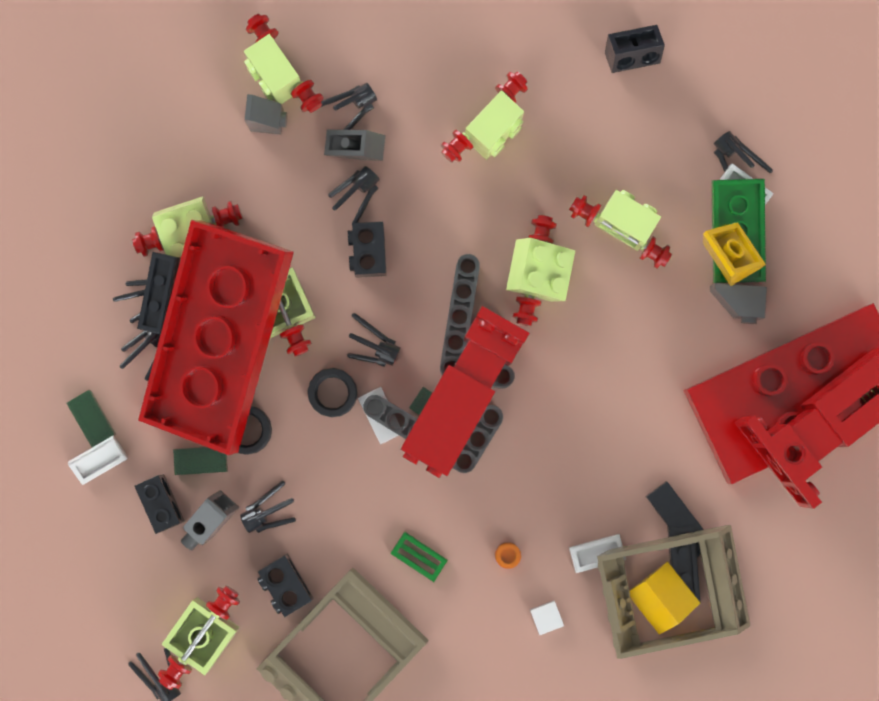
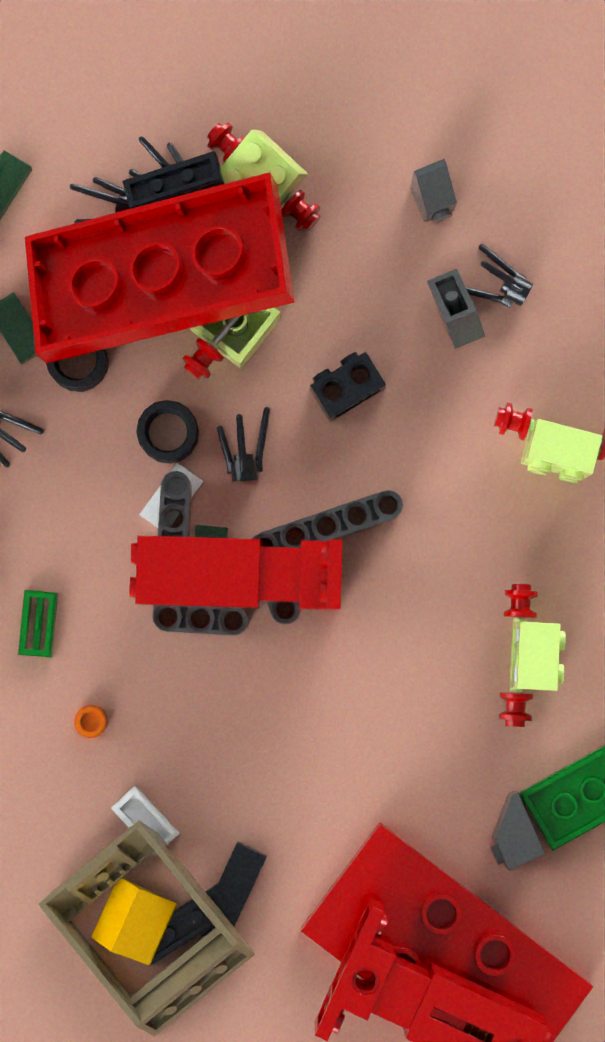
camera: 70 degrees right, 0 degrees up
yellowish green brick [244,14,324,113] -> none
black plant [328,166,380,223] -> none
yellowish green brick [506,215,576,326] -> none
white tile [530,601,564,635] -> none
yellow slope [703,222,766,286] -> none

